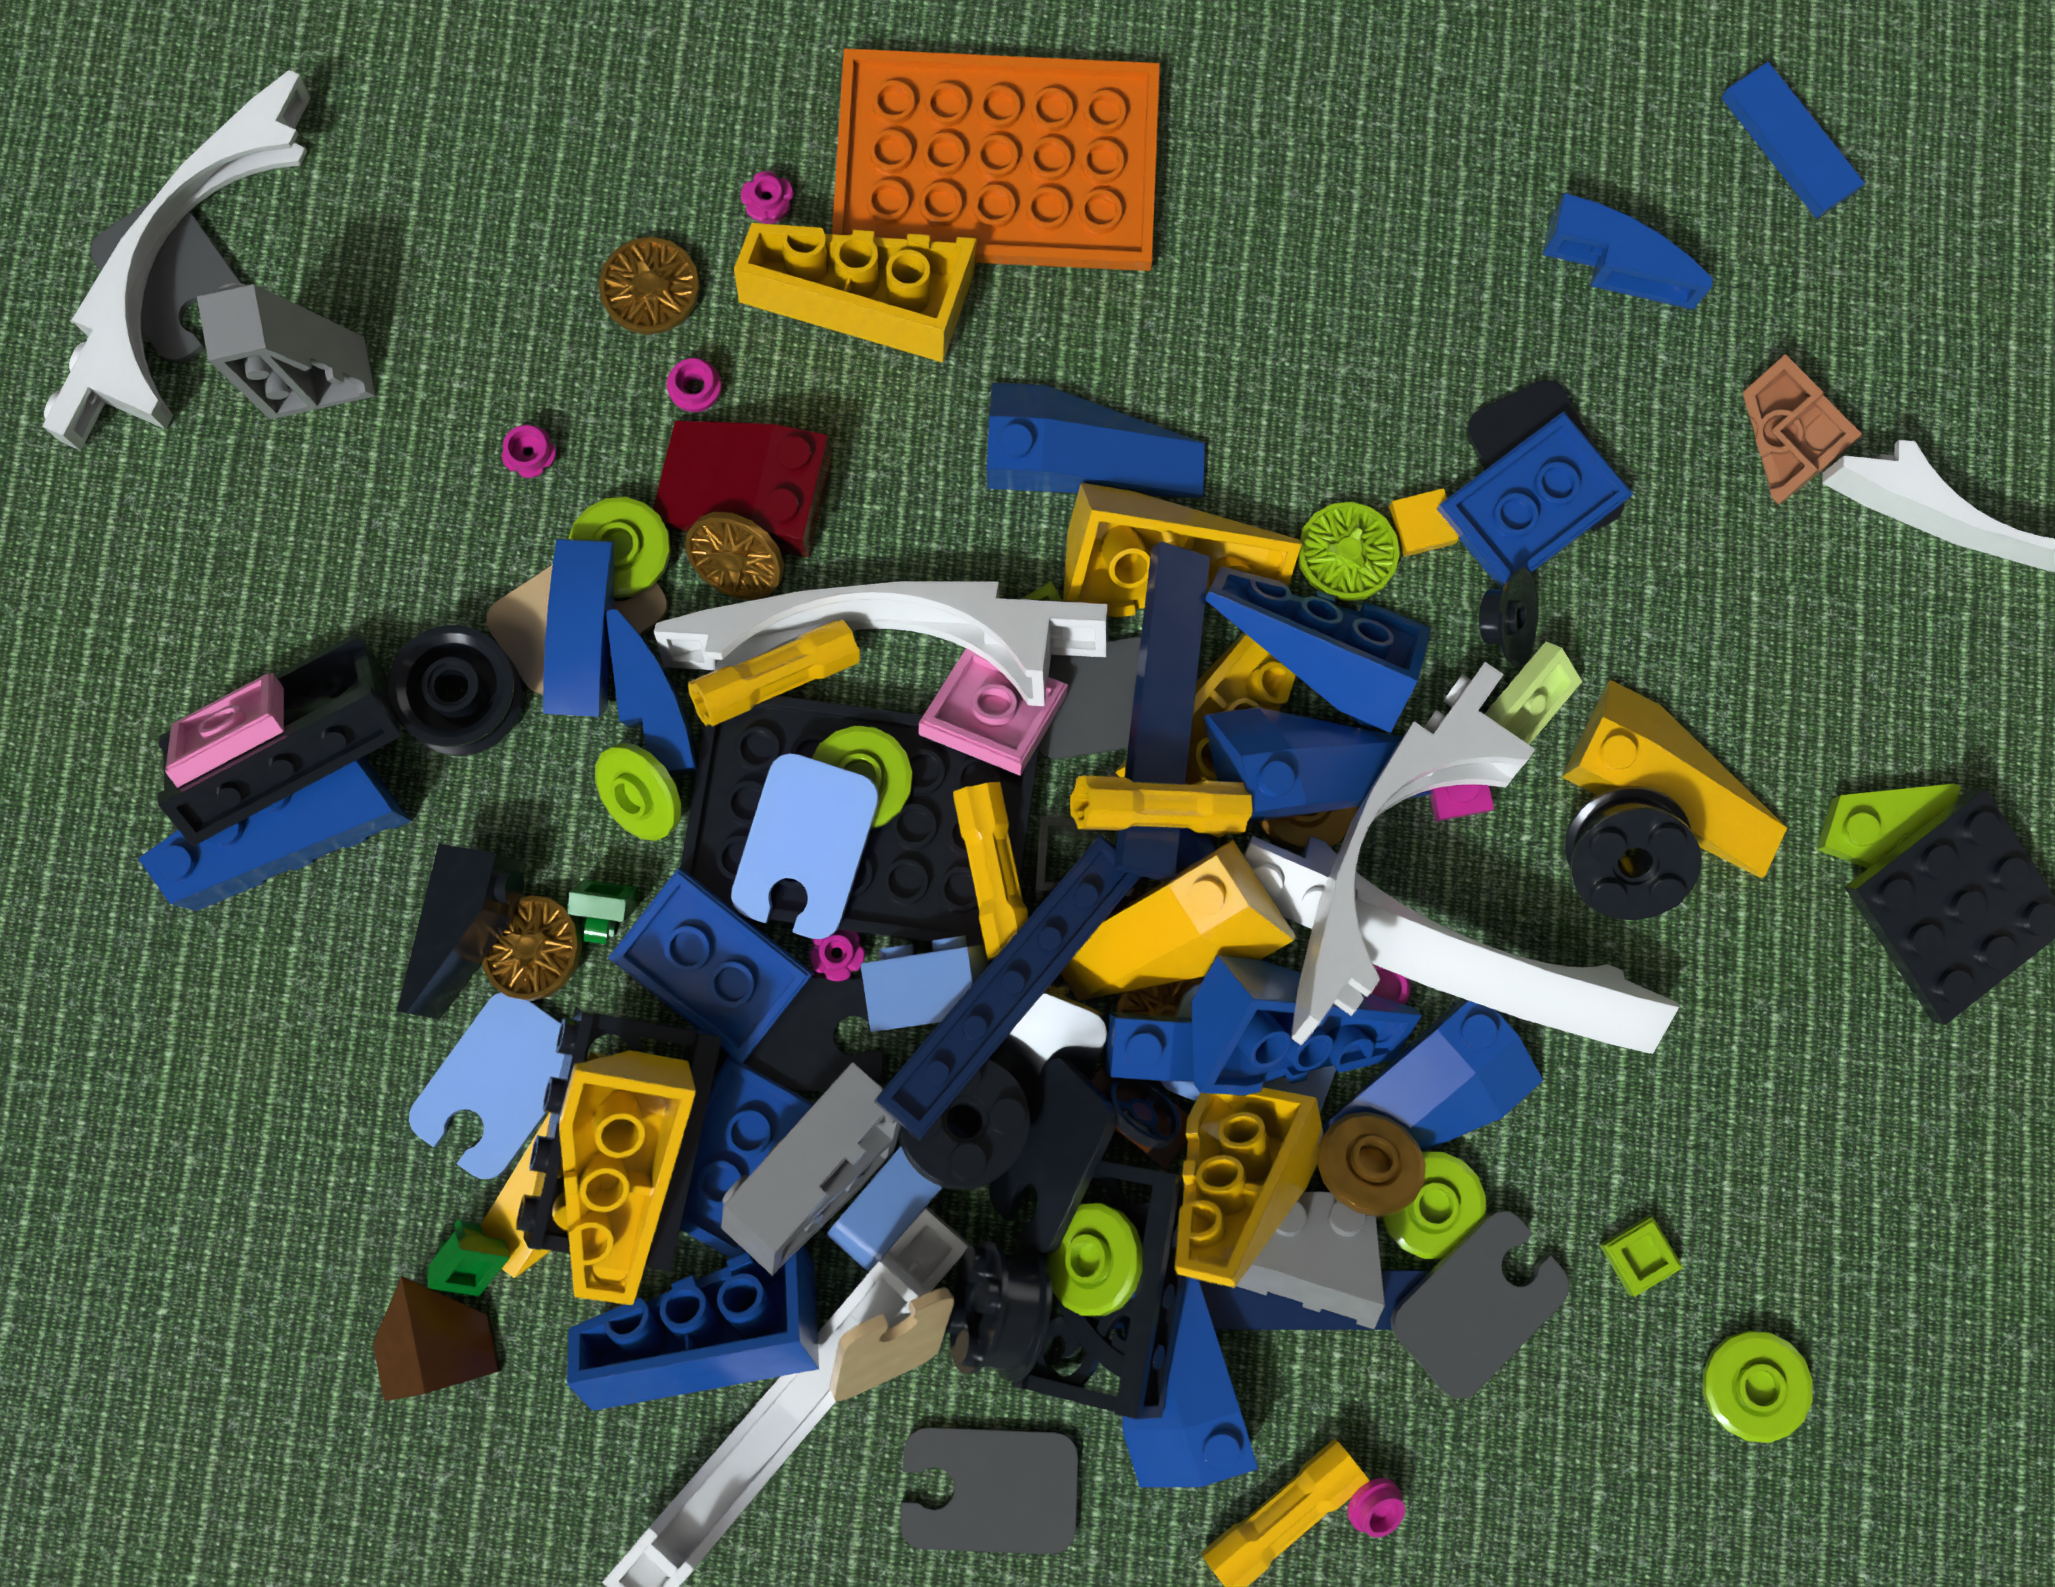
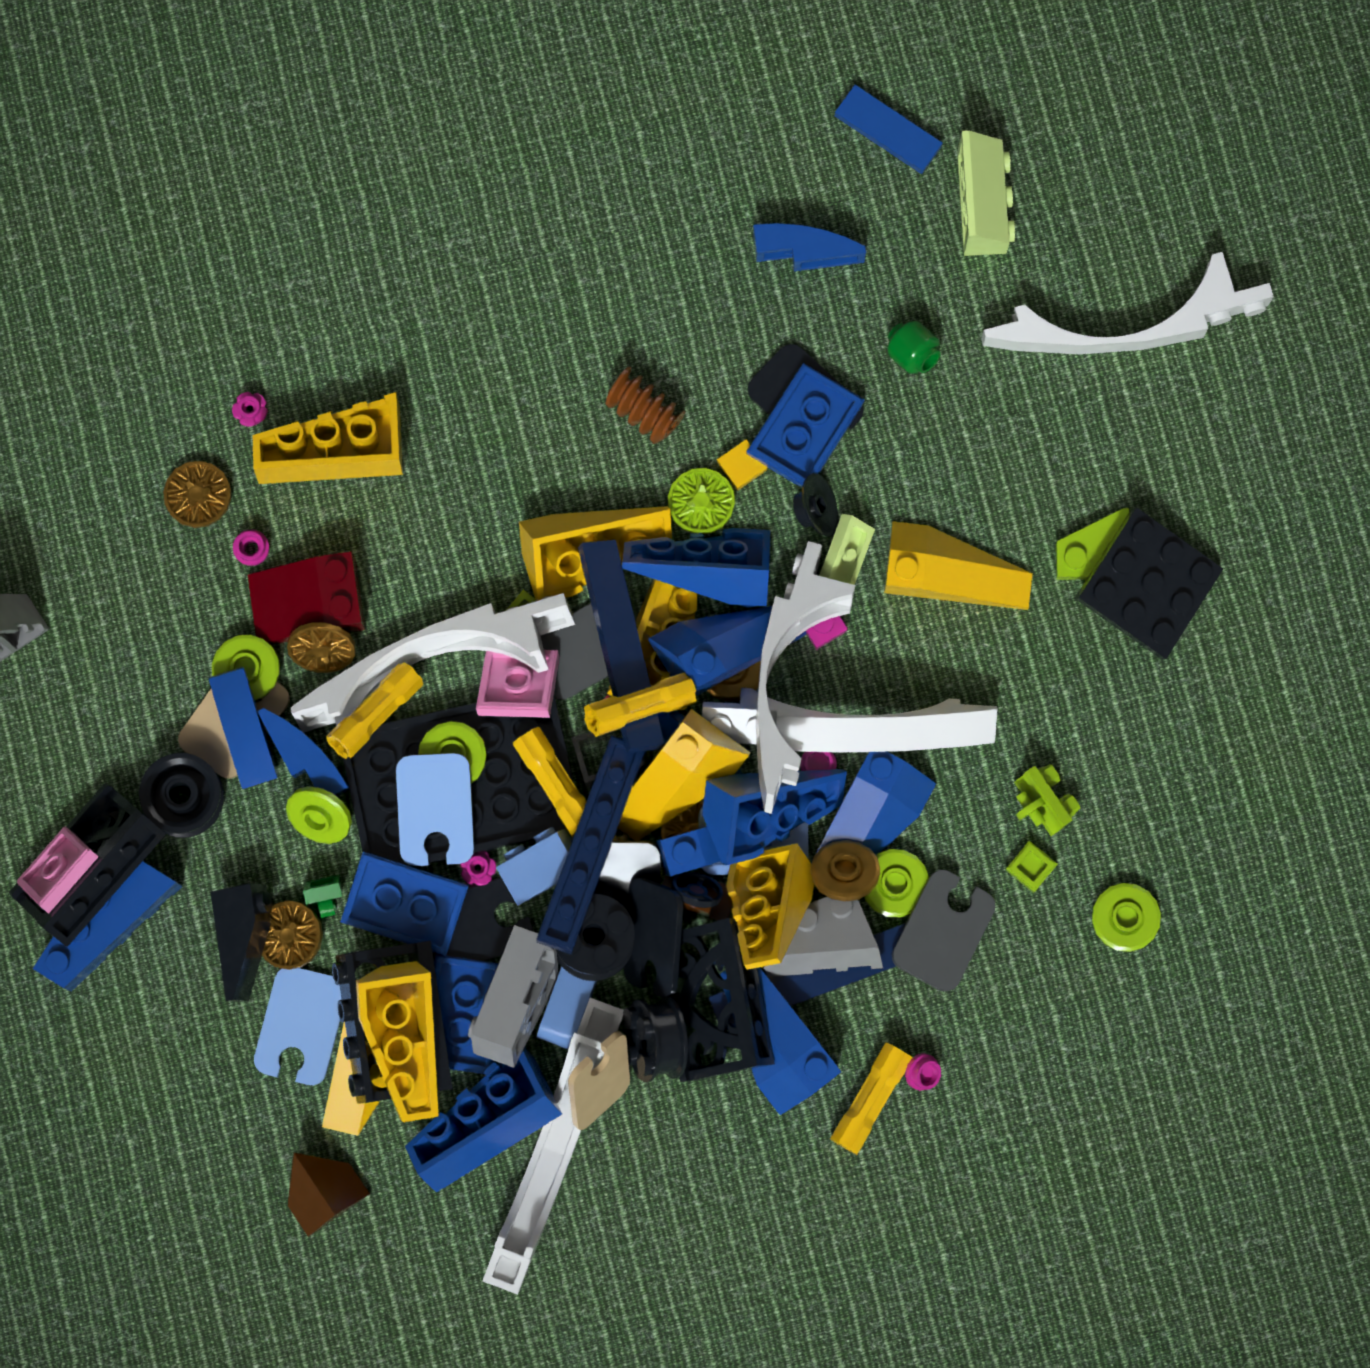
camera: 15 degrees left, 0 degrees up
green tile [424,1219,510,1296] -> none
dark pink plate [502,425,556,478] -> none
orange plate [832,48,1160,271] -> none
dark grey piece [900,1426,1078,1554] -> none
blue wedge [987,383,1205,498] -> none
lime wheel [1046,1203,1143,1316] -> none
black wheel [1564,786,1701,920] -> none
nougat slope [1742,354,1862,505] -> none
none -> dark orange piece [605,366,686,444]
none -> green head [887,321,941,374]
none -> yellowish green slope [957,131,1015,256]
none -> lime hips [1014,765,1080,836]

